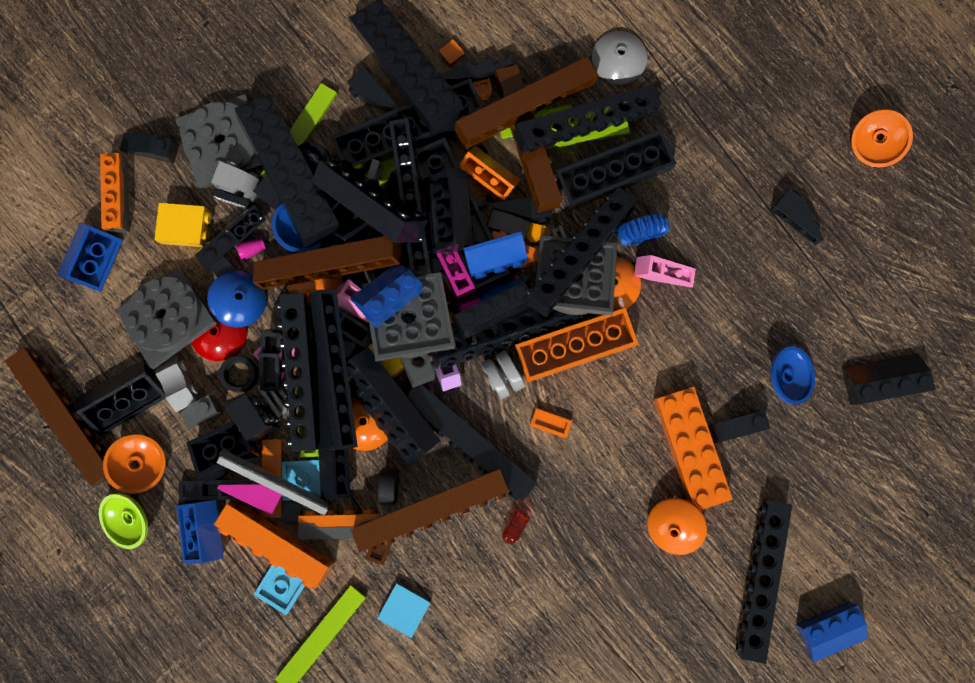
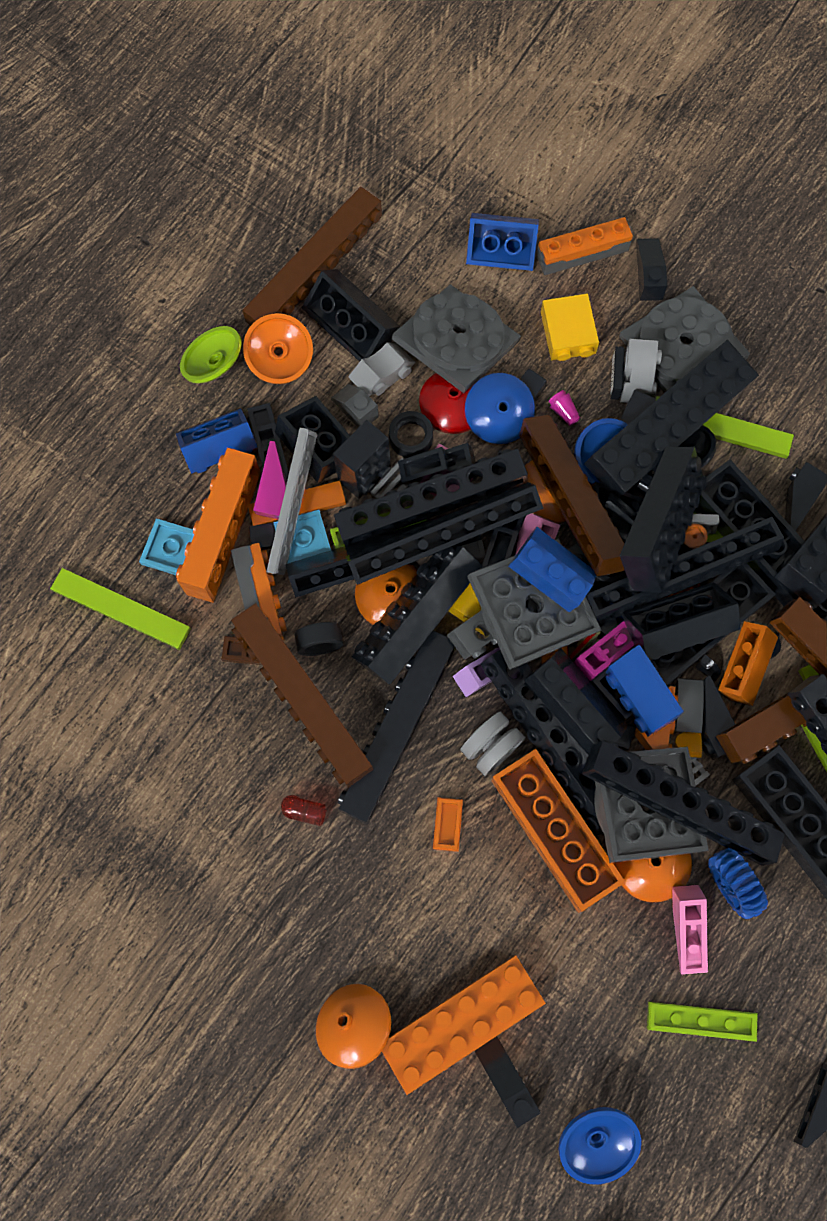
camera: 75 degrees right, 10 degrees down
black slope [193,205,266,269] -> none
medium azure tile [377,582,431,638] -> none
black brick [736,499,792,664] -> none
none -> lime tile [647,1002,758,1042]
none -> orange tile [684,524,708,549]

